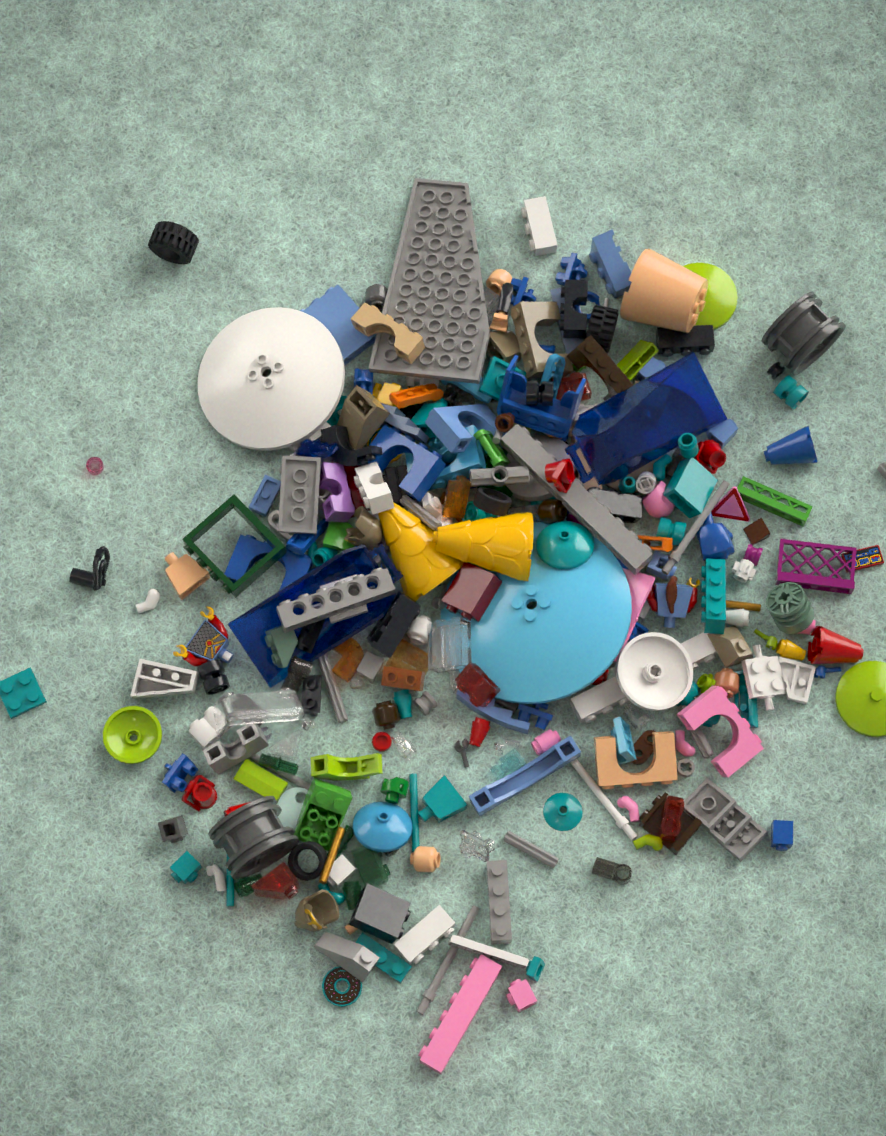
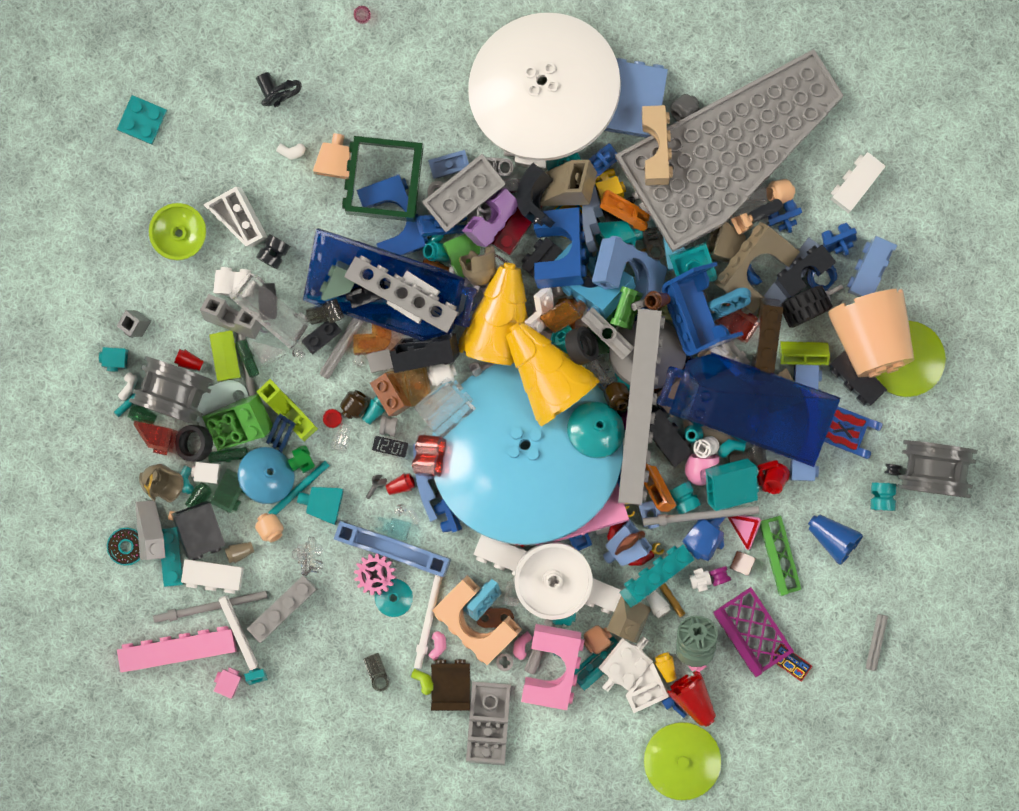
camera: 55 degrees right, 15 degrees up
blue hips [162,753,198,793] -> none
torso [173,606,234,667] -> none
red piece [182,775,217,812] -> none
clear blue slope [295,439,339,458] -> none
pearl gold bar [319,827,345,884] -> none
white arch [354,461,395,515] -> none
light grey axle [400,495,442,531] -> none
brick [441,562,502,622] -> none
light grey axle [504,831,558,868] -> none
black wheel [526,381,553,406] -> none
bright pink brick [531,729,561,756] -> none
red piece [545,458,575,493] -> none
clear red brick [659,796,684,841] -> none
teal brick [678,433,699,459] -> none
lime plate [696,674,716,693] -> none
lime hand [754,629,778,650] -> none
blue brick [771,820,793,851] -> none
none -> dark tan cone [224,542,254,563]
none -> dark blue tile [266,414,296,453]
none -> bright pink gear [354,554,396,595]
none -> tile [370,433,411,460]
none -> flag [820,405,883,459]

